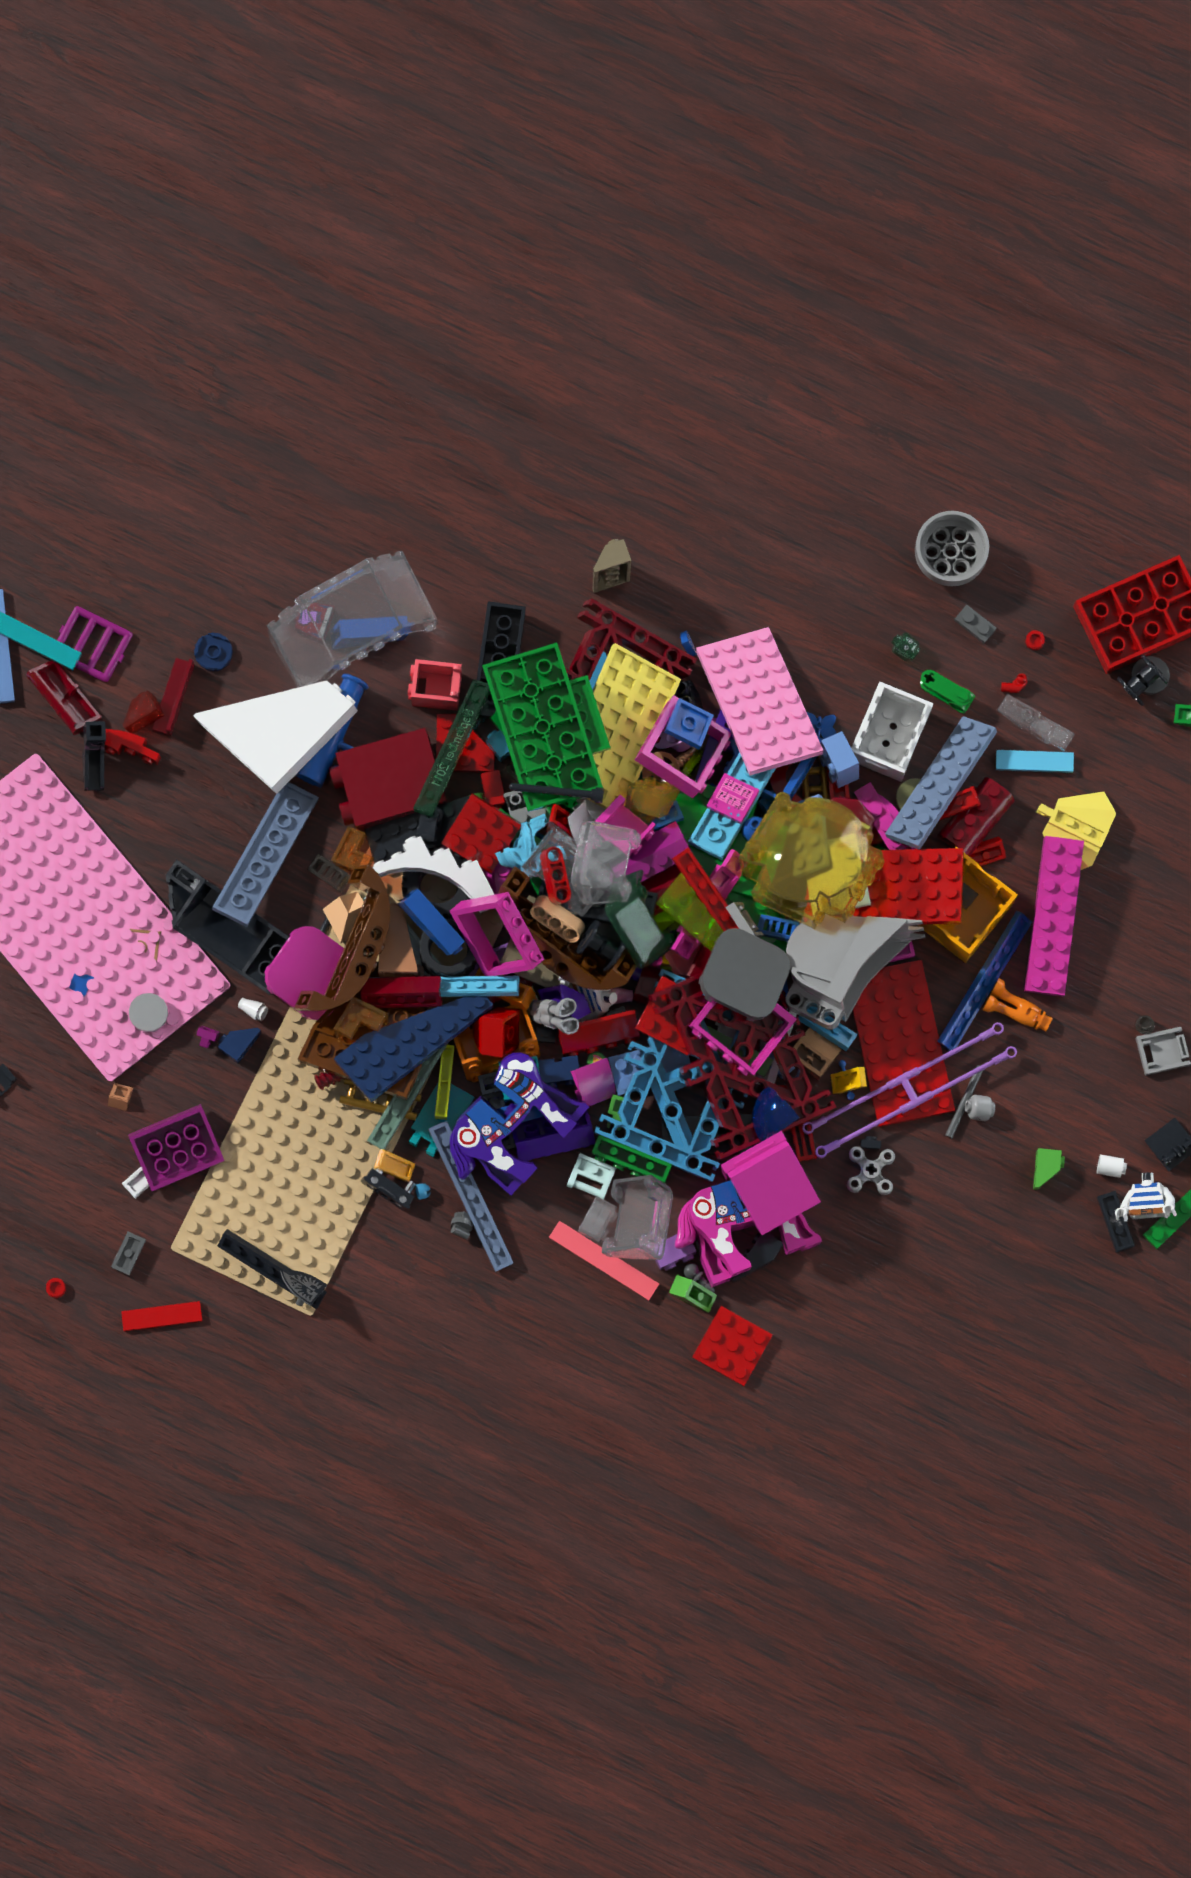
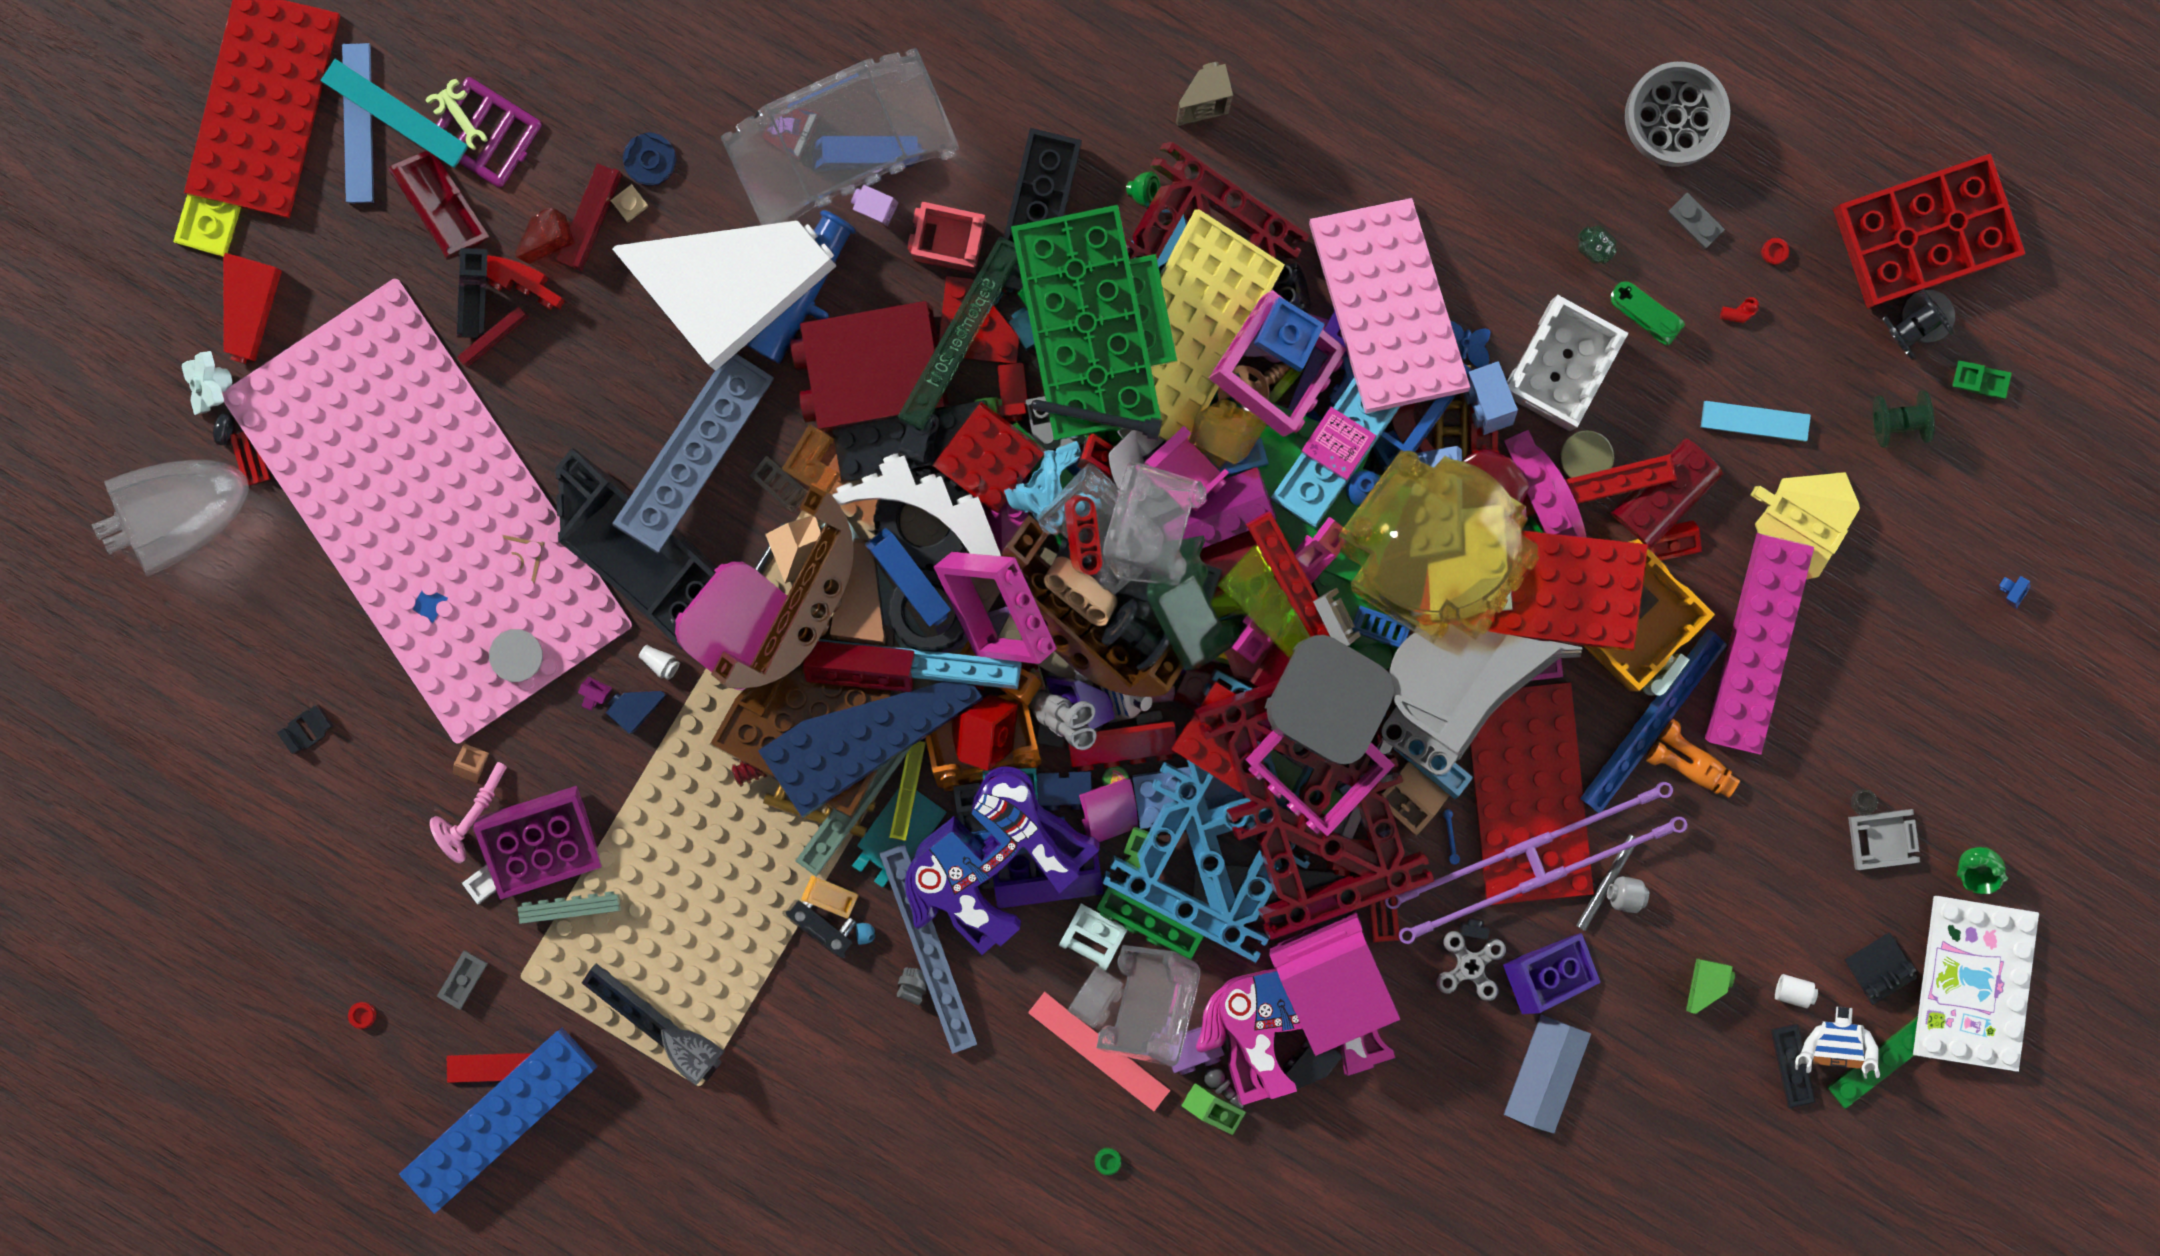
camera: 10 degrees right, 10 degrees up
clear orange panel [333,997,389,1040] -> none
blue tile [680,631,697,656] -> none
red plate [692,1306,773,1387] -> none
clear blue brick [753,1086,800,1142] -> none
yellow tile [831,1067,867,1094] -> none
sand blue plate [885,716,997,850] -> none
clear slope [997,694,1074,751] -> none
none -> blue brick [399,1027,598,1214]
none -> yellowish green bar [426,79,487,150]
none -> bright pink dish [430,762,507,863]
none -> dark red tile [458,307,529,367]
none -> sand green piece [518,891,621,924]
none -> tan plate [611,184,649,222]
none -> lavender slope [851,184,898,227]
none -> green tile [1095,1147,1121,1175]
none -> green brick [1126,171,1161,208]
none -> dark purple slope [1503,933,1601,1014]
none -> sand blue slope [1504,1015,1591,1133]
none -> light aqua plate [1643,654,1689,696]
none -> clear green hose [1872,390,1935,448]

